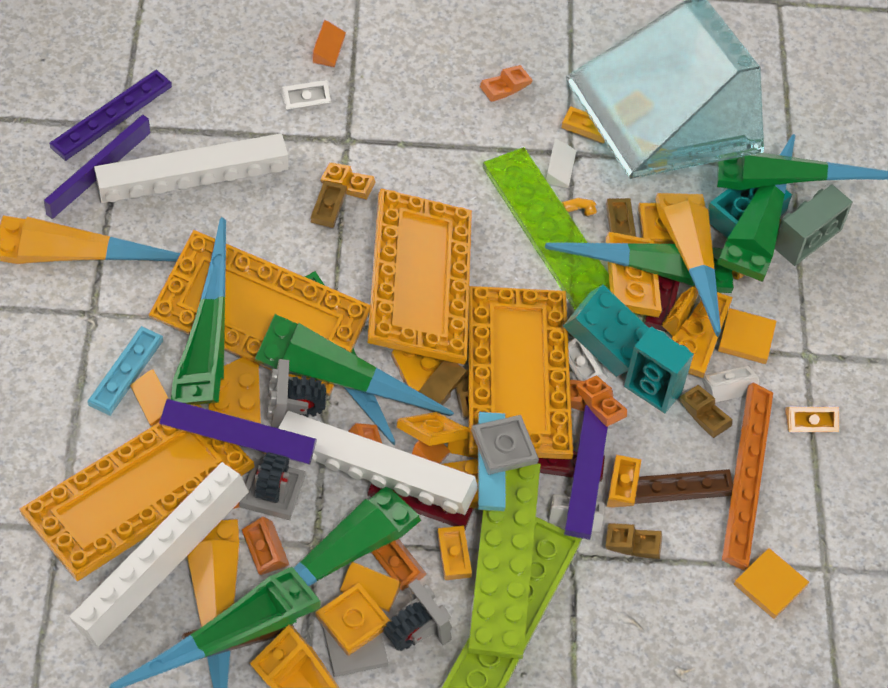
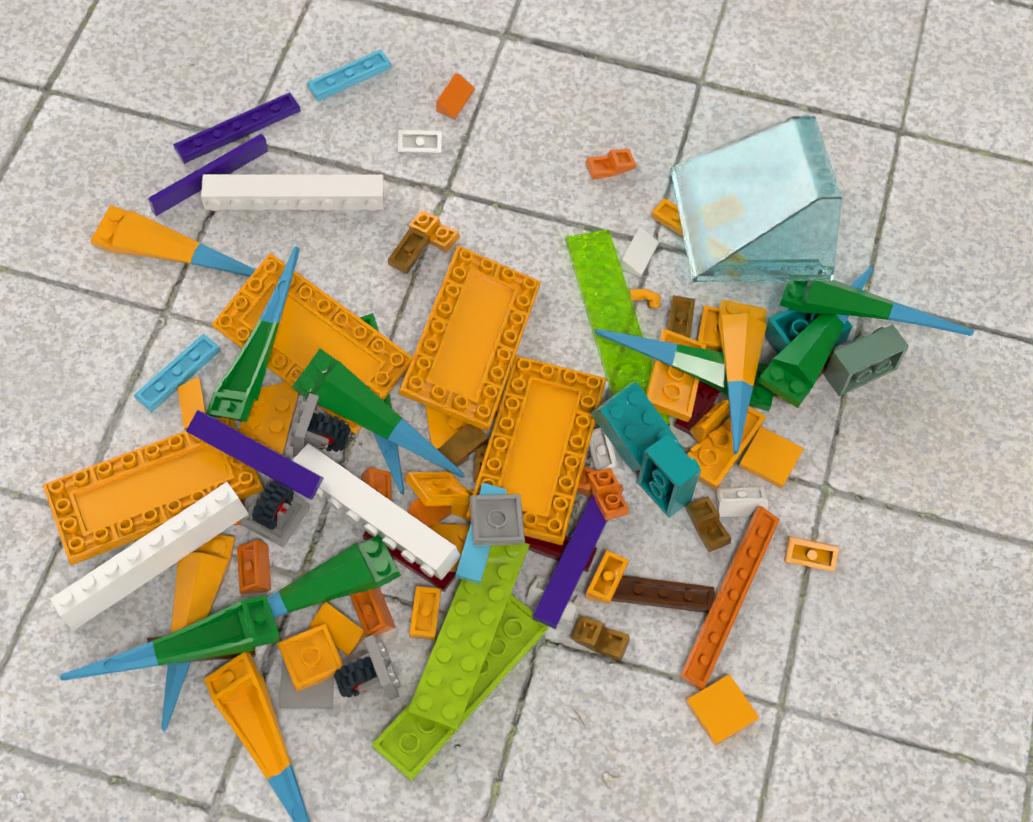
camera: 15 degrees right, 5 degrees up
none -> medium azure tile [307,49,392,102]

